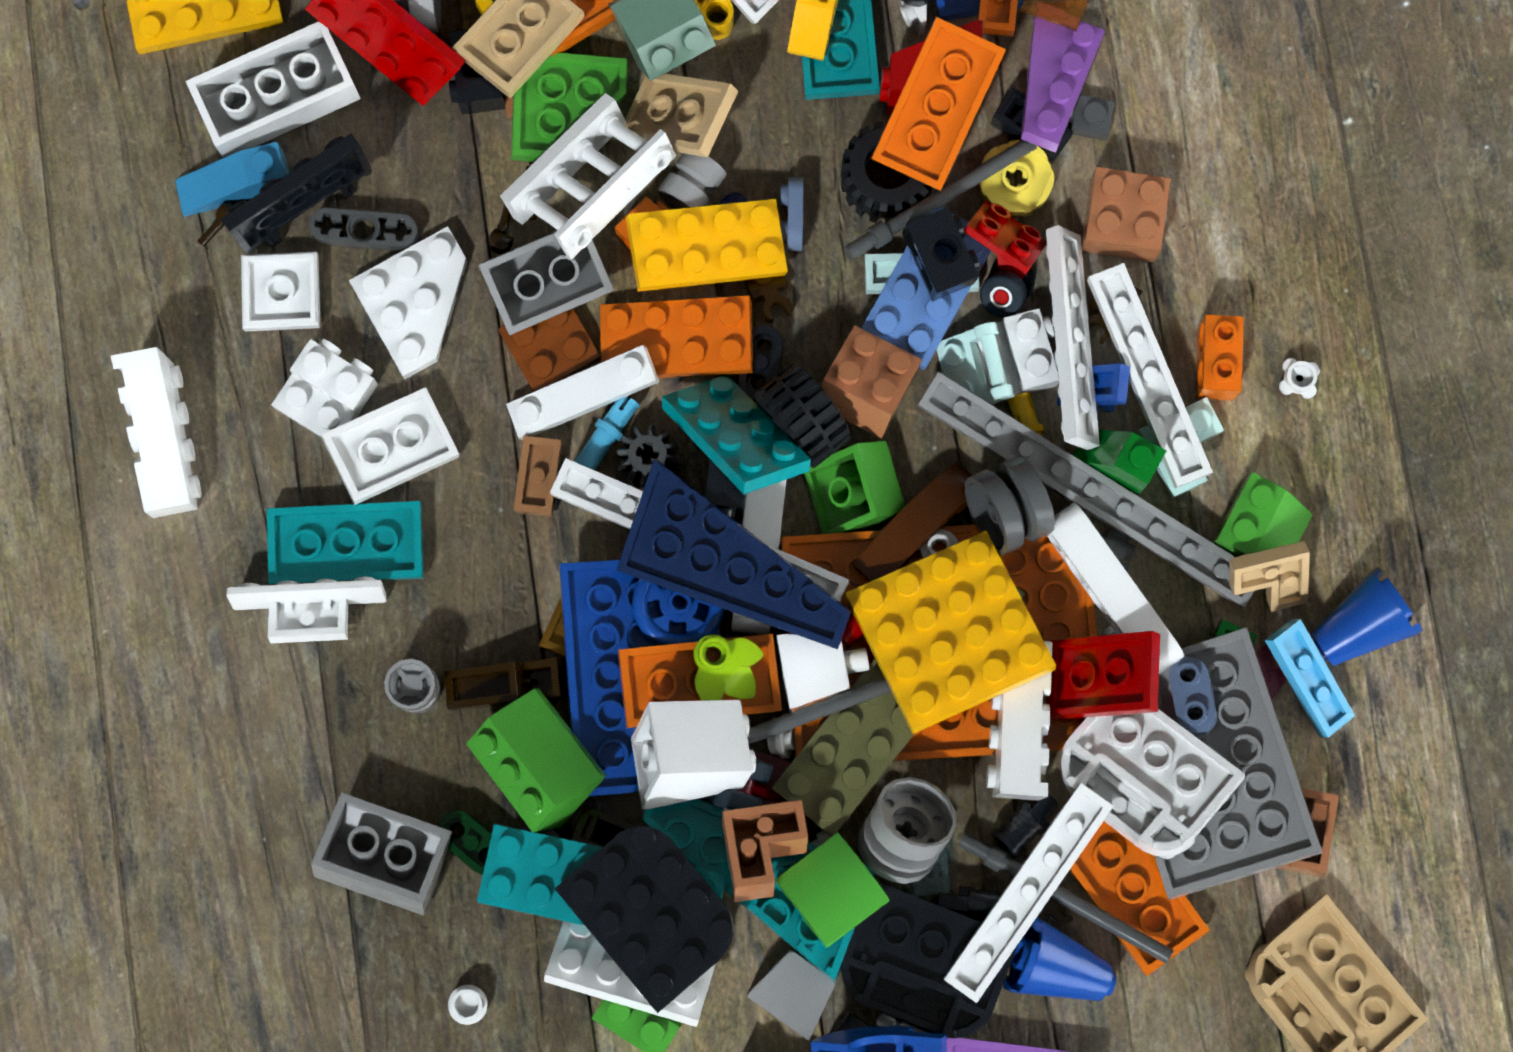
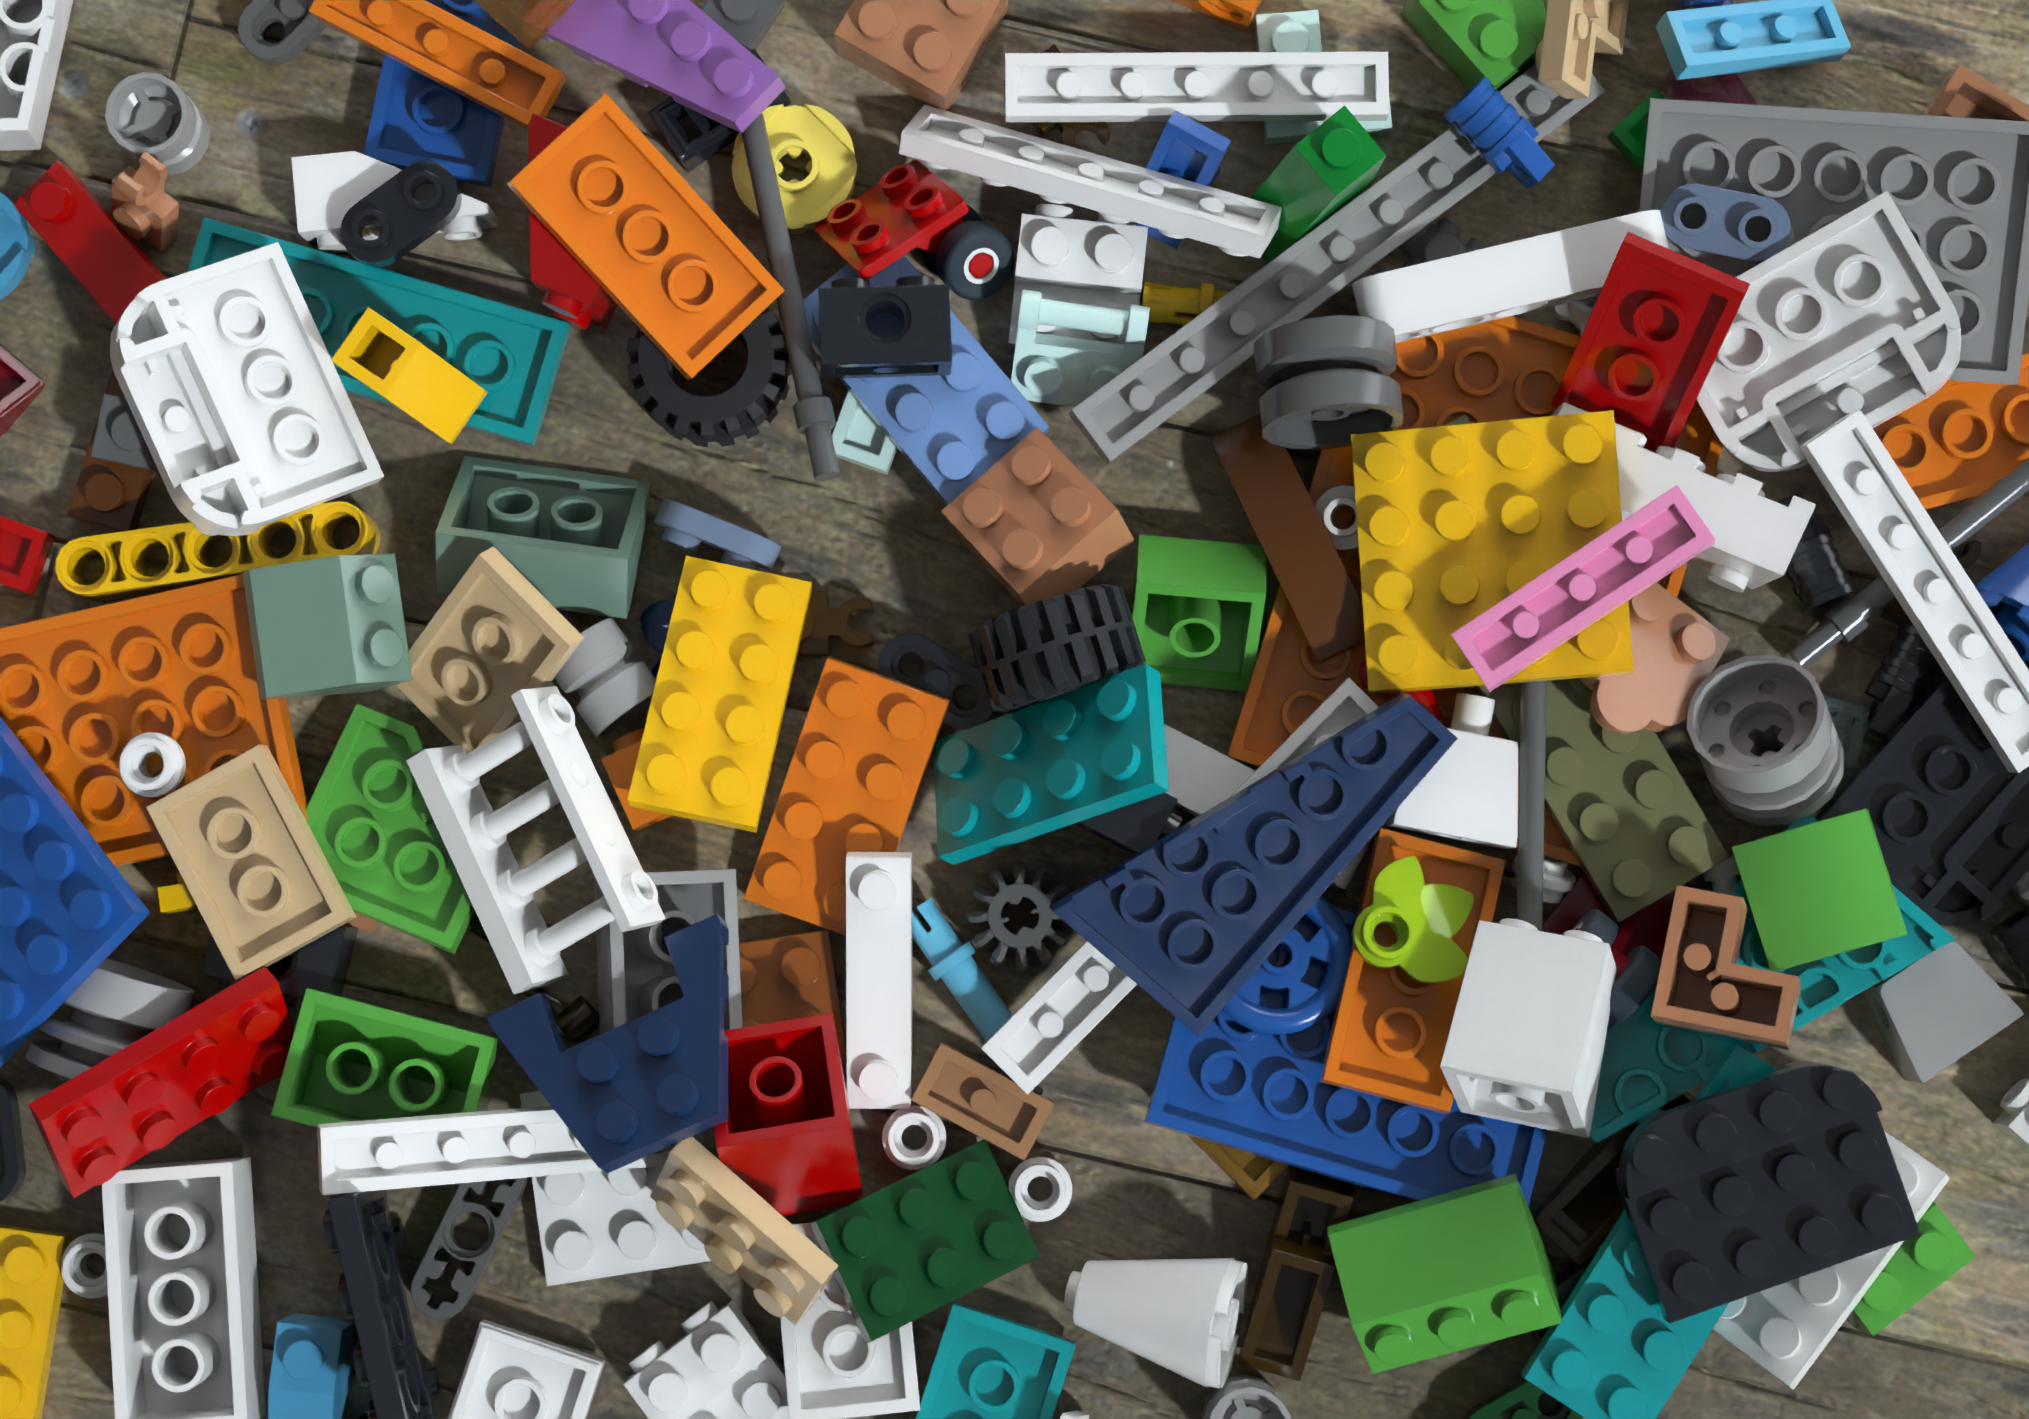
camera: 70 degrees left, 5 degrees up
none -> white plate [61,1233,108,1298]
none -> bright green slope [271,988,498,1128]
none -> white plate [317,1106,717,1195]
none -> sand green slope [435,456,652,619]
none -> dark blue wing [487,914,729,1174]
none -> tan plate [650,1136,839,1325]
none -> red slope [714,1013,864,1216]
none -> dark green plate [810,1139,1041,1343]
none -> white plate [882,1105,947,1170]
none -> white plate [1008,1156,1072,1222]
none -> white cone [1064,1258,1248,1389]
none -> blue hinge [1443,76,1555,188]
none -> bright pink plate [1451,485,1716,692]
none -> nougat plate [1579,582,1730,734]

